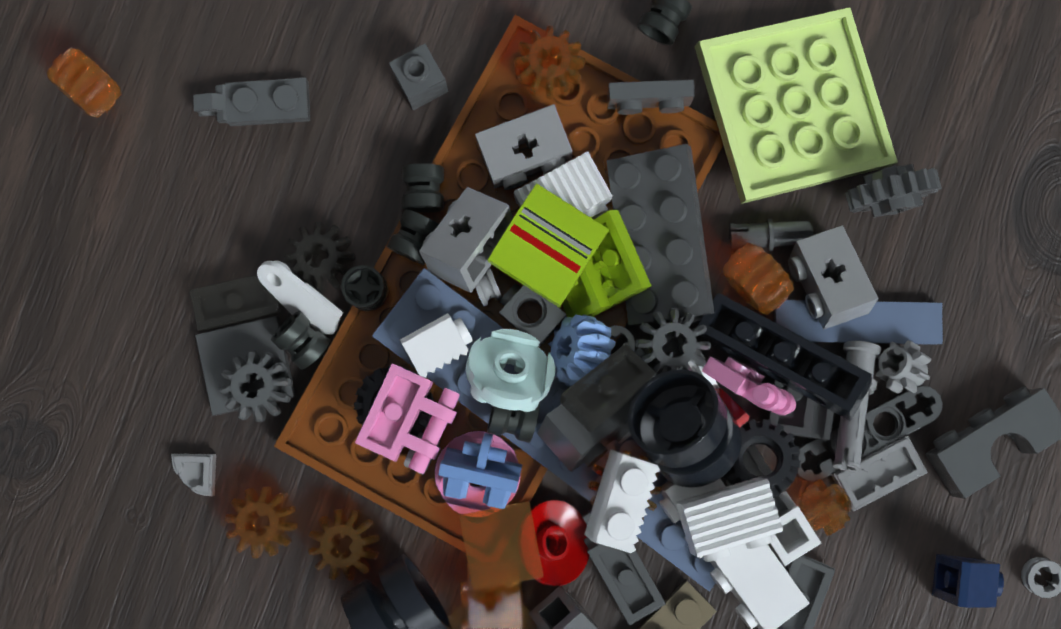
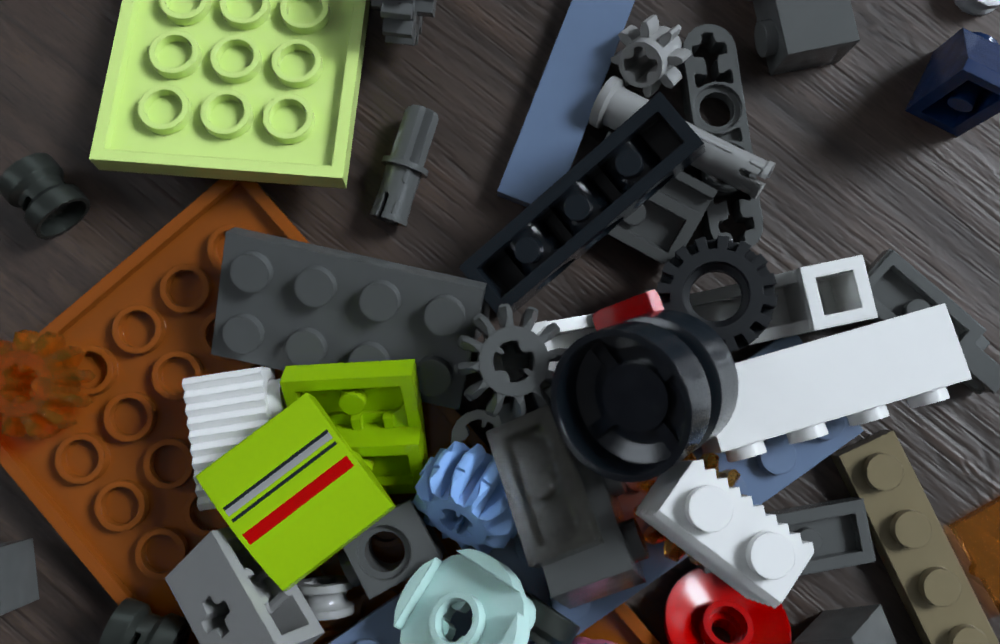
camera: 80 degrees left, 0 degrees up
light grey brick [475,104,572,190] -> none
dark grey plate [607,80,695,115] -> none
white brick [676,477,783,562] -> none
bright pink plate [702,357,796,415] -> none
clear orange gear [723,243,794,315] -> none
light grey brick [788,225,879,330] -> none
clear orange gear [798,479,852,536] -> none
light grey plate [831,435,928,512] -> none

